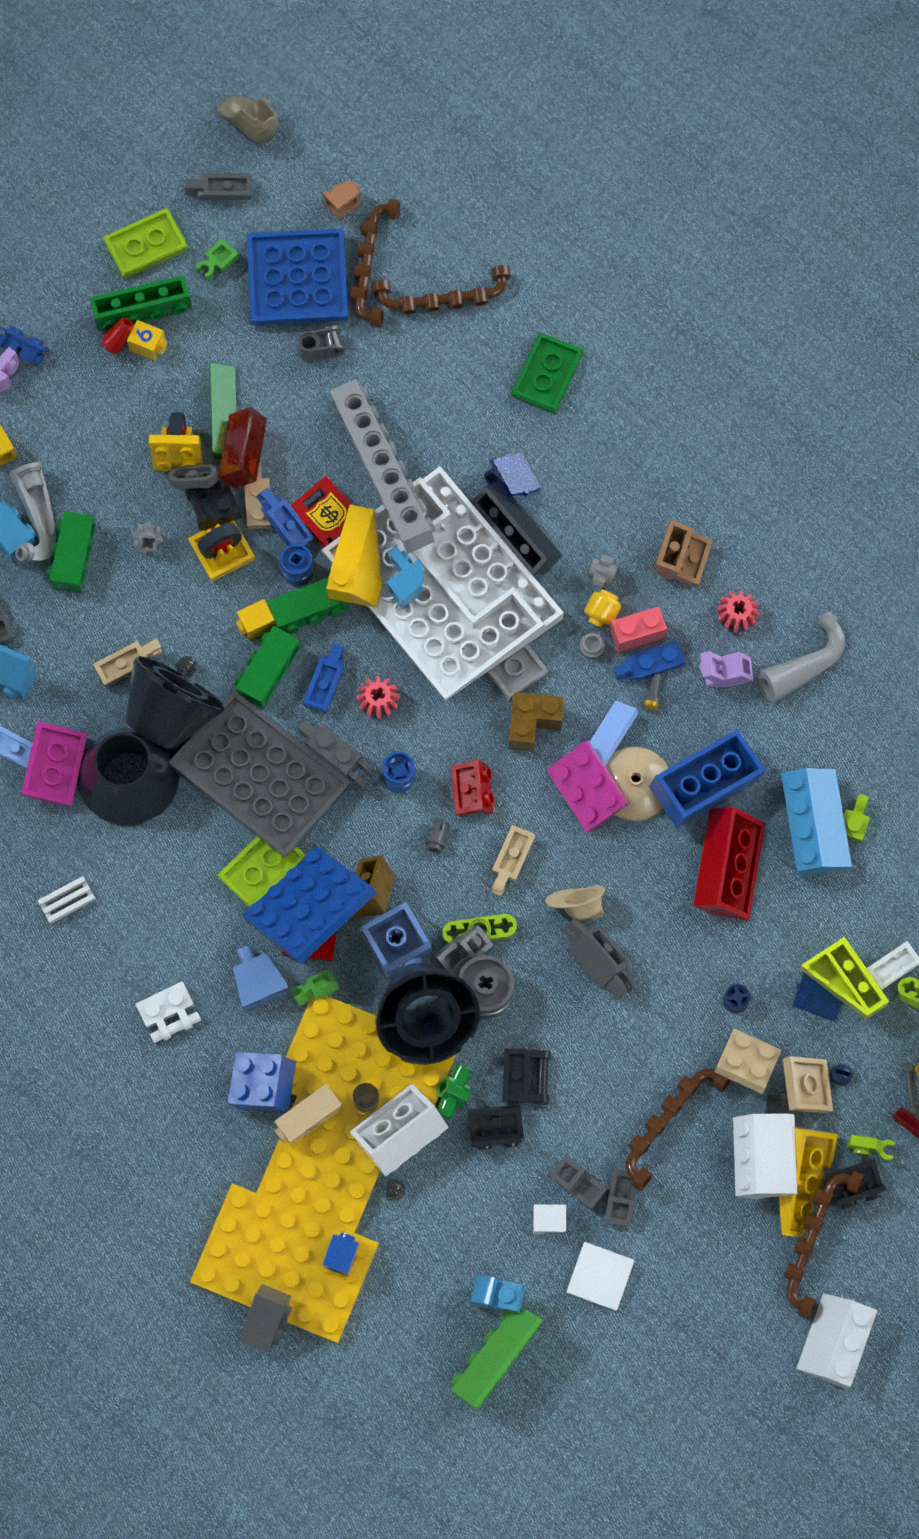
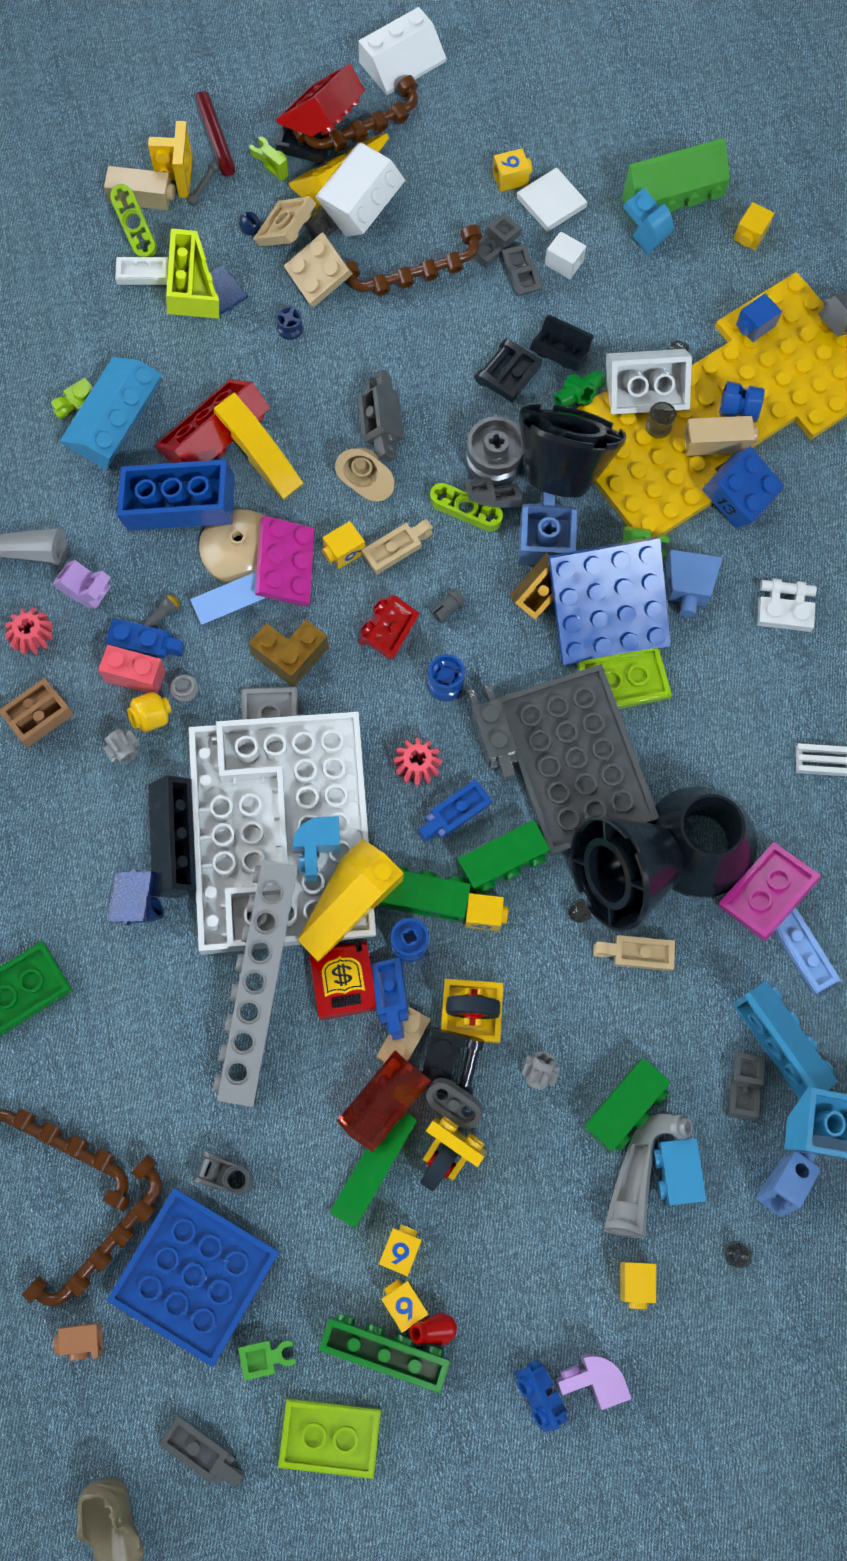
camera: 150 degrees left, 0 degrees up
none -> yellow slope [213,392,303,500]
none -> red slope [276,63,365,137]
none -> yellow brick [322,521,365,570]
none -> yellow brick [379,1225,422,1277]
none -> yellow brick [492,148,533,192]
none -> blue wheel [719,381,765,423]
none -> yellow brick [733,202,775,251]

